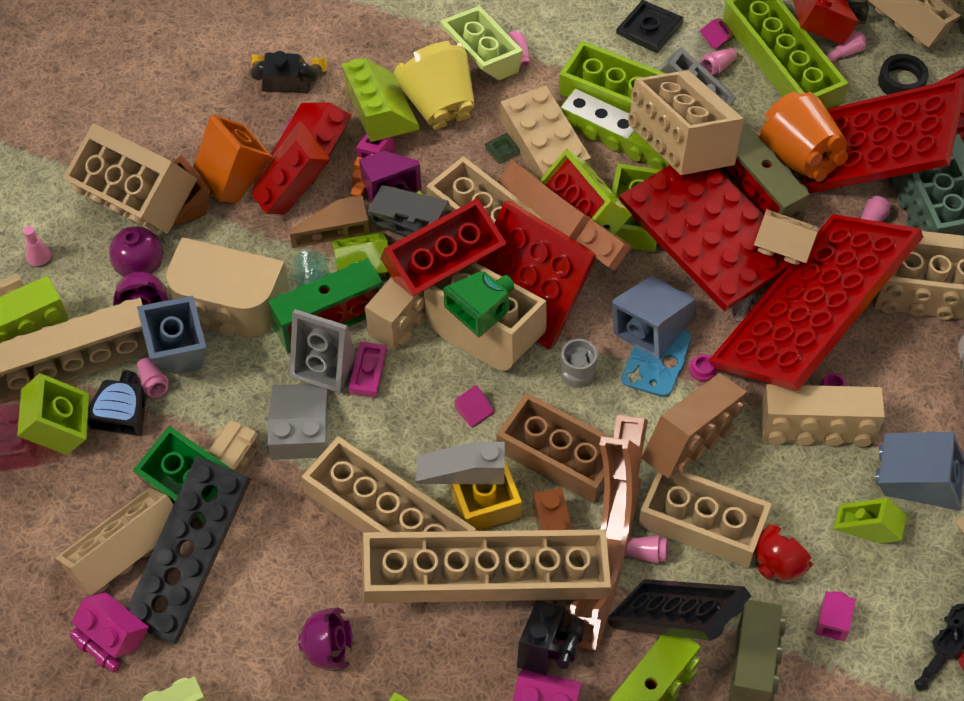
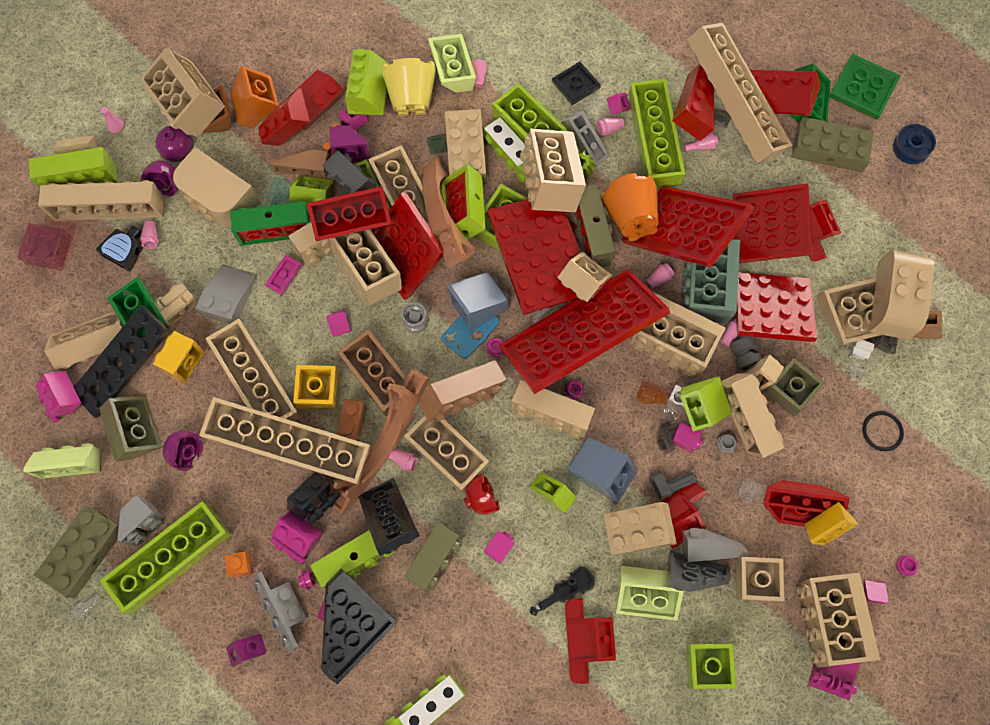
camera: 20 degrees right, 15 degrees up
lime brick [17,373,89,455] -> none
sand blue slope [137,296,207,374] -> none
black torso [251,51,327,93] -> none
light grey slope [289,309,355,393] -> none
light grey slope [416,442,505,484] -> none
green torso [443,271,514,337] -> none
black tyre [878,54,929,95] -> none
none -> olive slope [99,395,162,462]
none -> yellow brick [153,331,205,384]
none -> clear orange cone [637,385,667,404]

